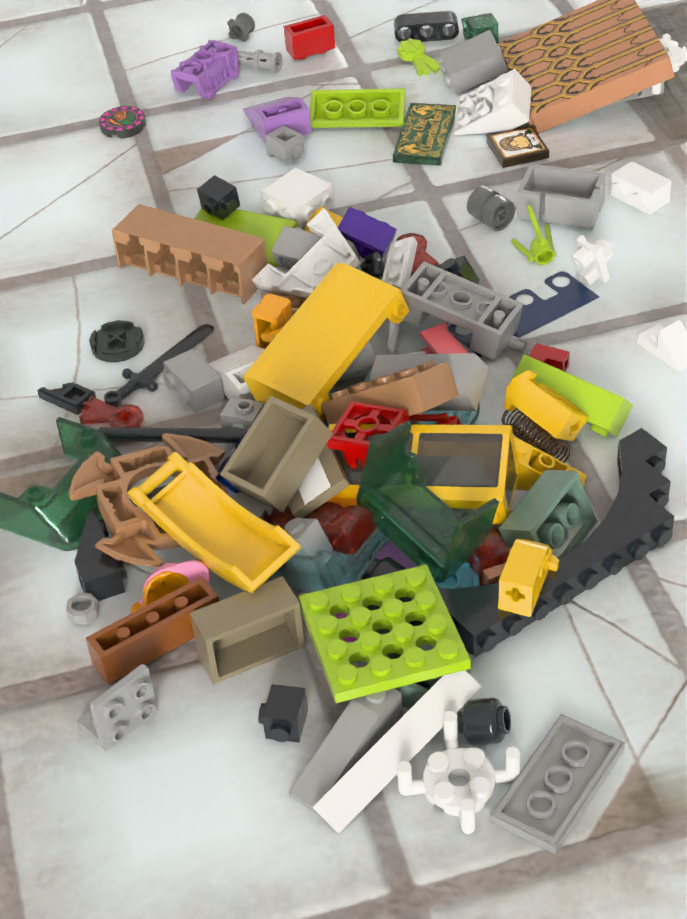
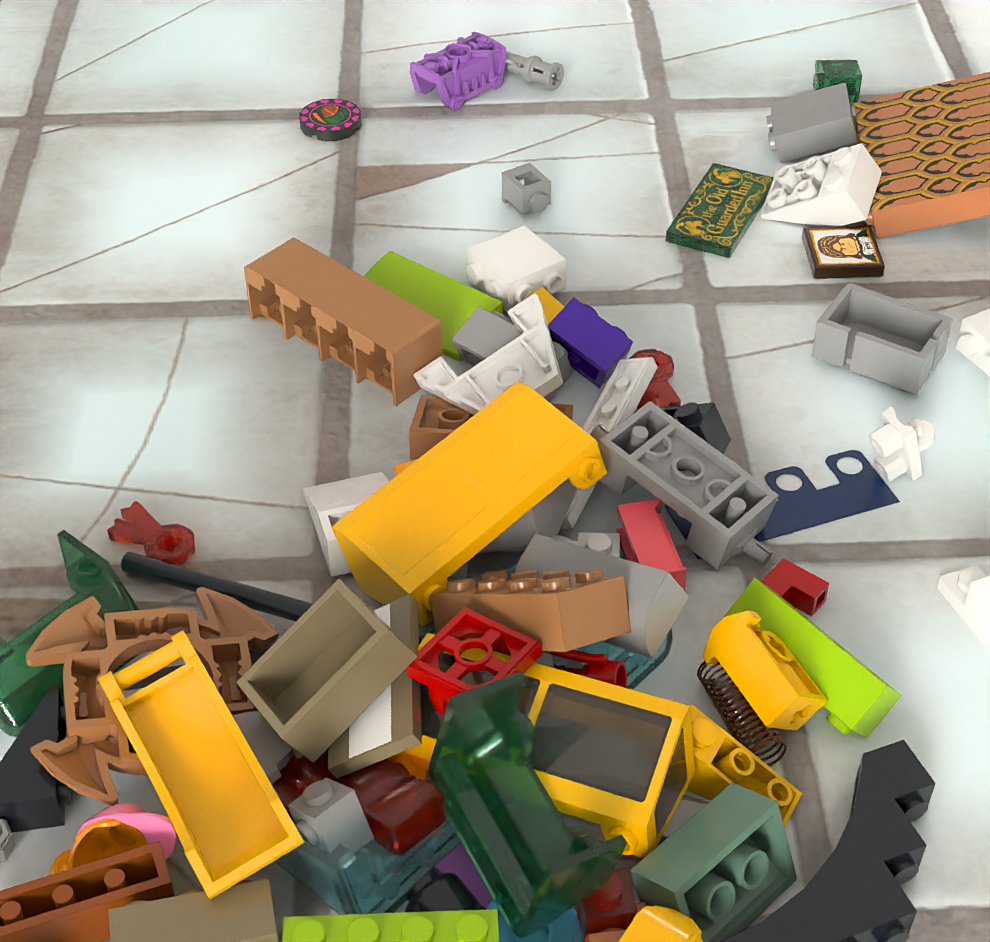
camera: 10 degrees right, 0 degrees up
black tile [37,382,97,415] -> none
pearl dark grey tile [89,320,145,362] -> none
black sword [104,324,214,410] -> none
light grey brick [163,348,225,413] -> none
black brick [197,175,241,220] -> none
light grey brick [220,396,264,429] -> none
dark grey brick [227,13,255,42] -> none
medium lavender slope [243,97,311,146] -> none
light orange brick [252,294,292,349] -> none
red brick [283,15,335,60] -> none
lime slope [309,88,406,128] -> none
black piece [360,253,385,280] -> none
black beam [394,11,459,42] -> none
lime piece [397,38,441,76] -> none
dark grey wheel [467,185,515,231] -> none
lime plant [511,205,557,265] -> none

